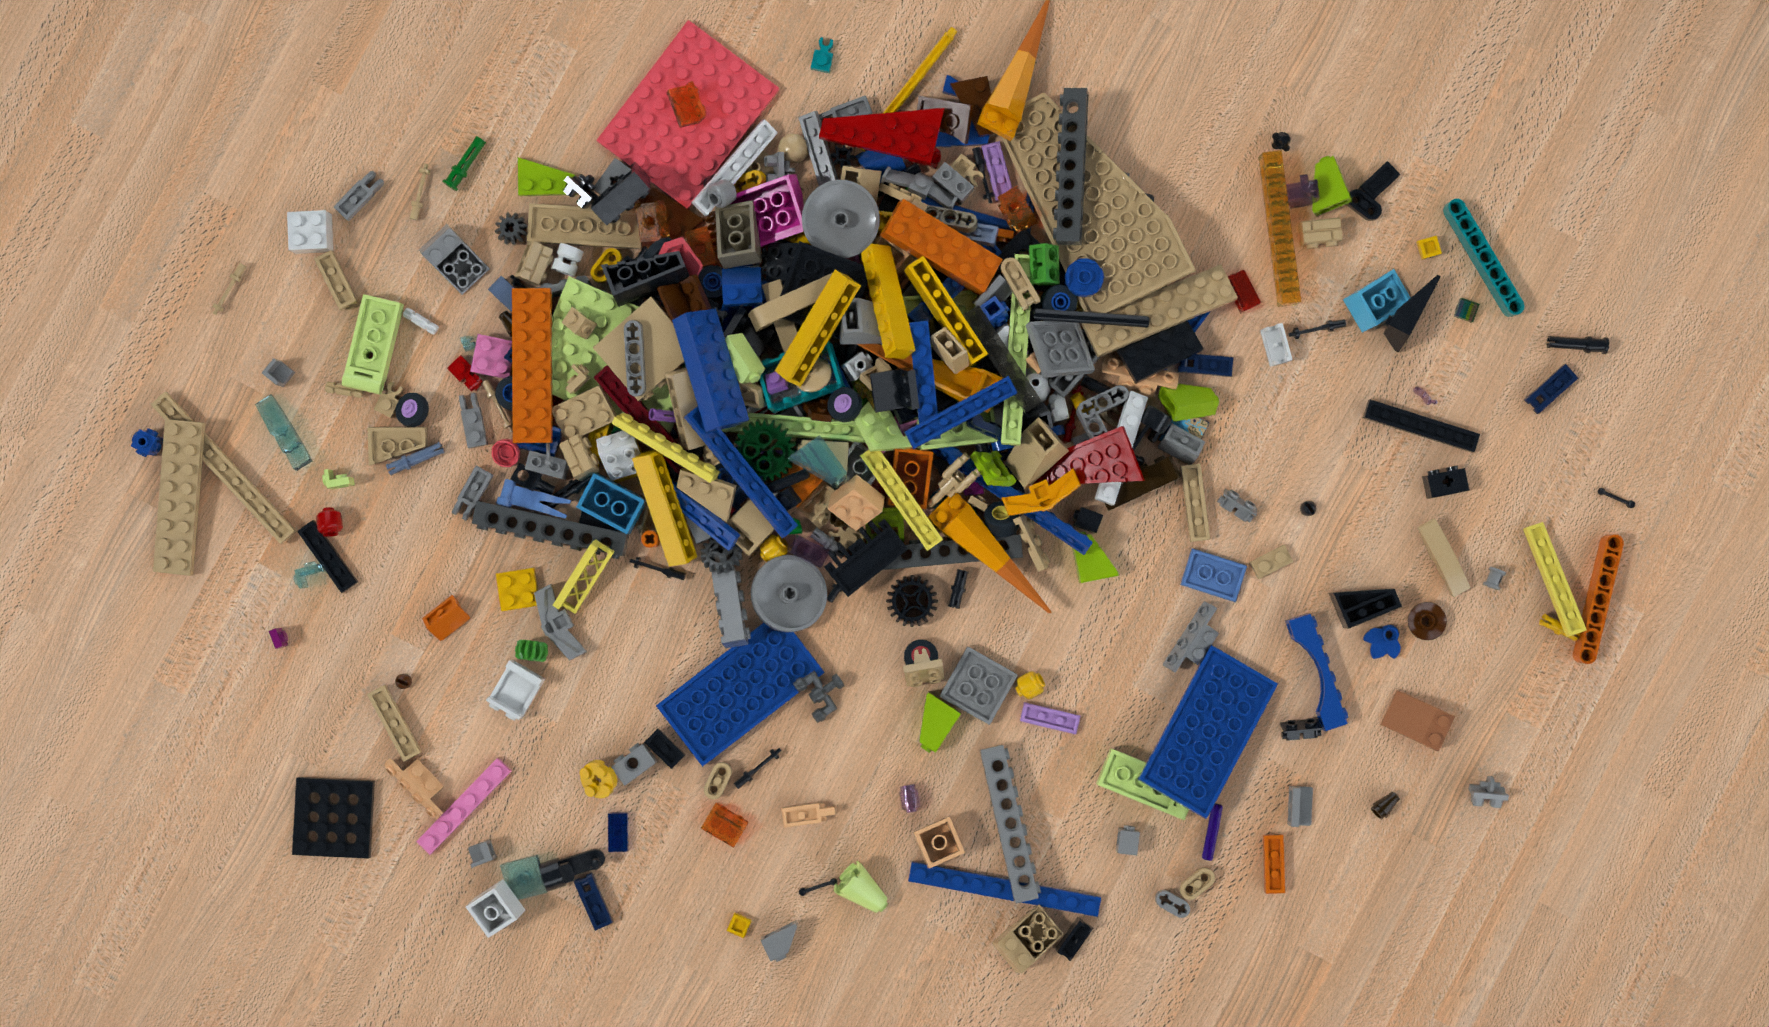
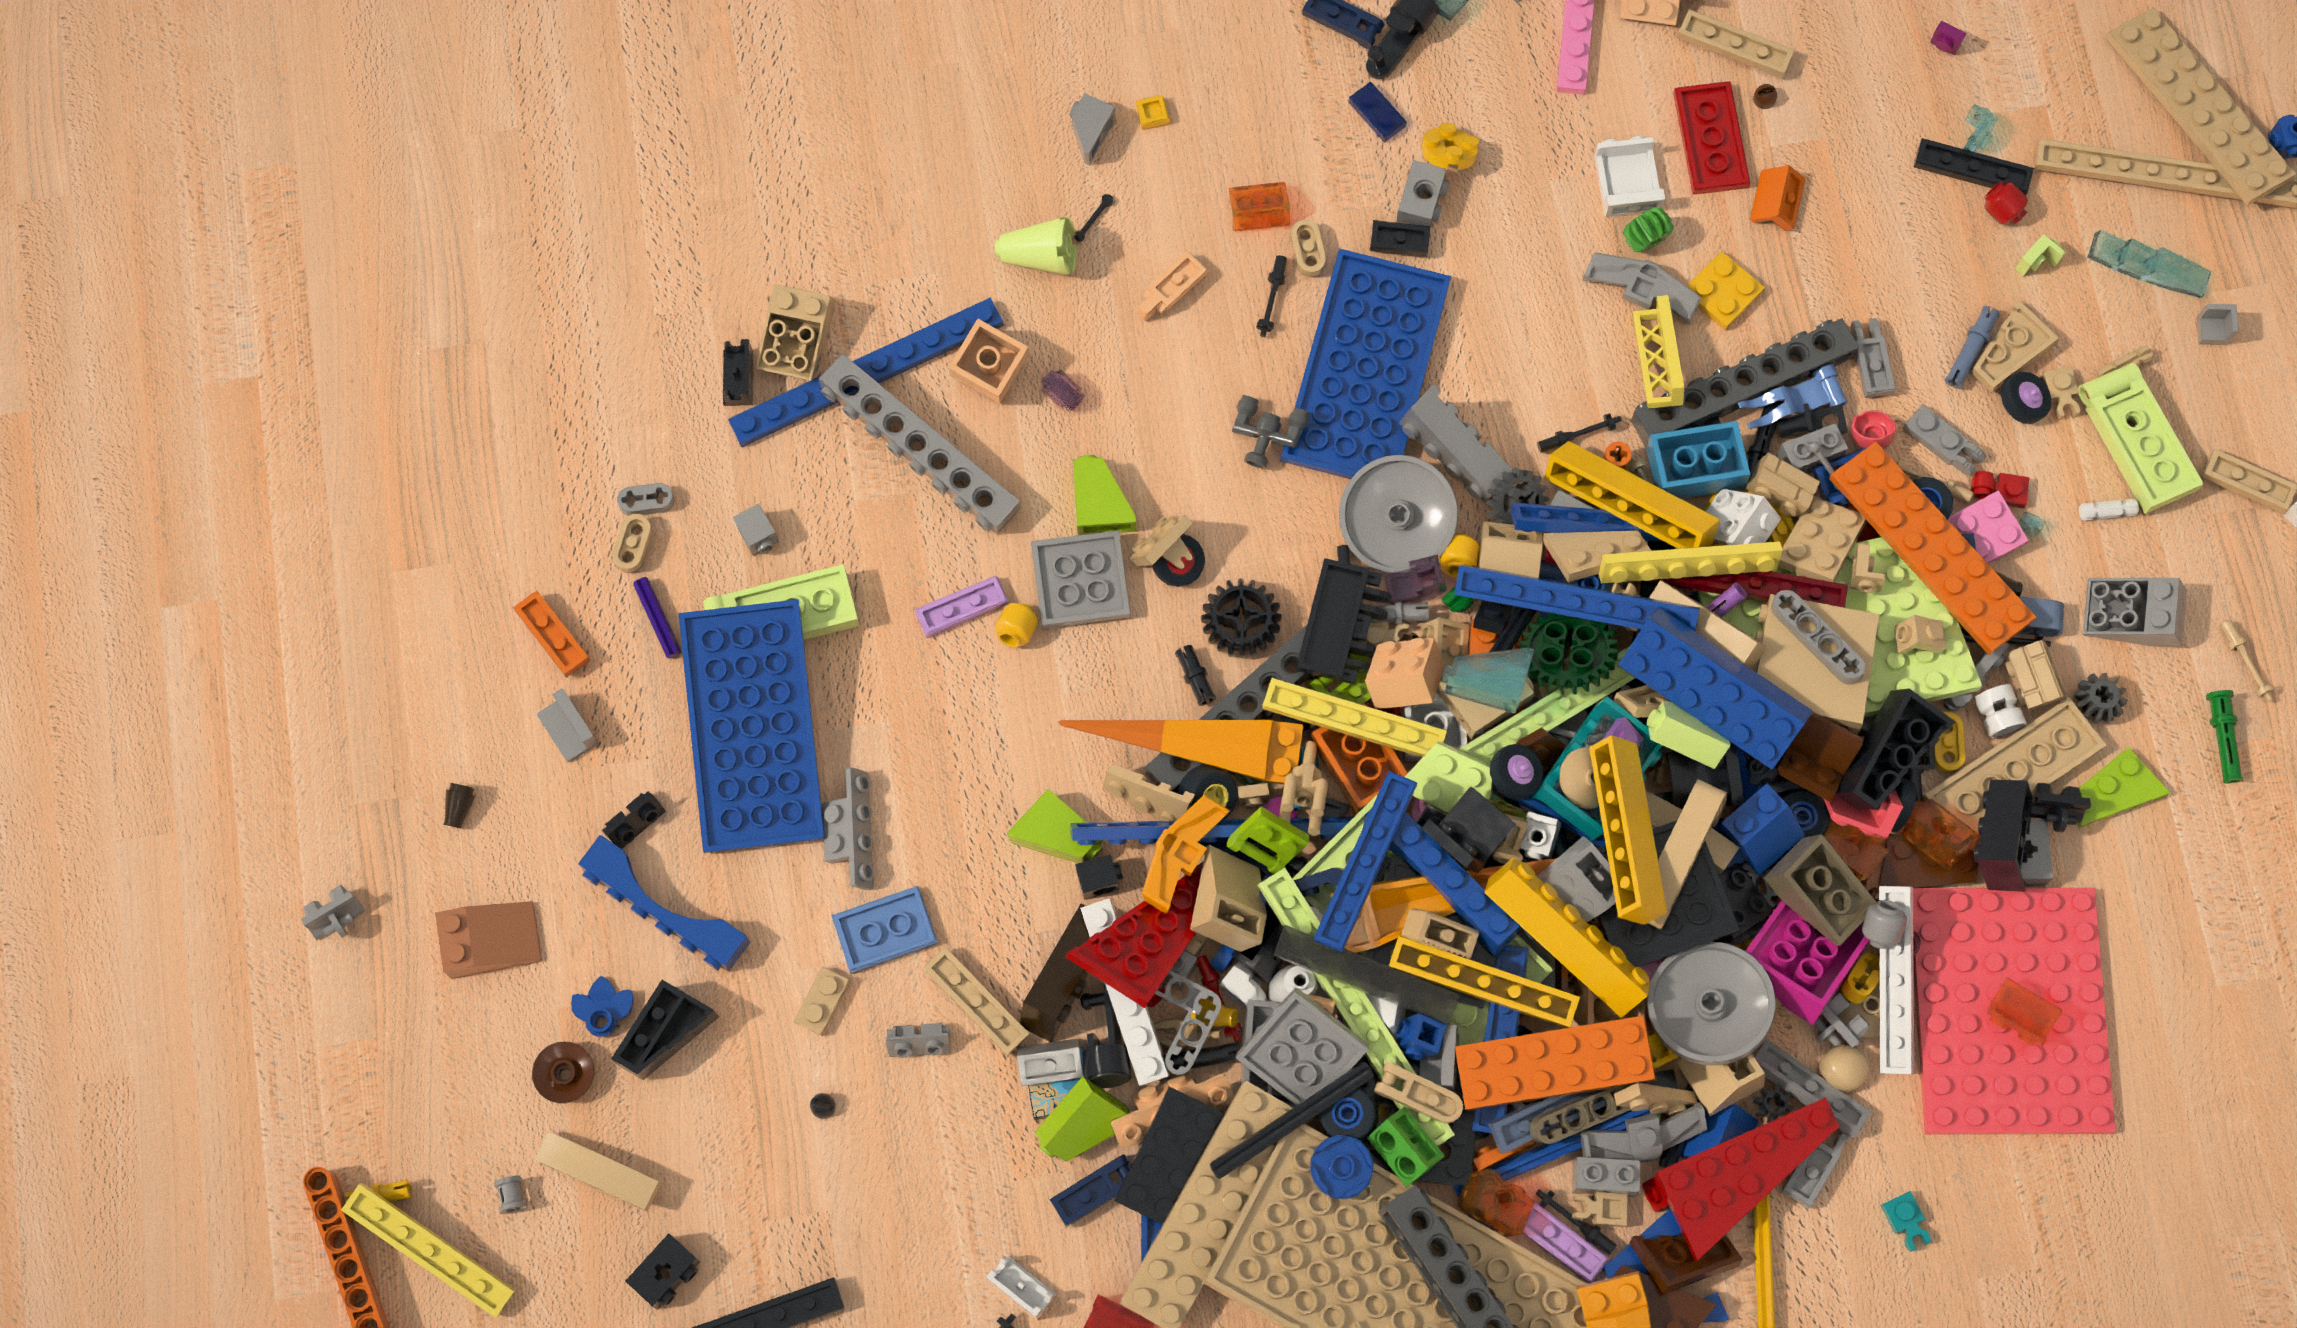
camera: 140 degrees right, 15 degrees down
none -> red tile [1673,81,1751,195]

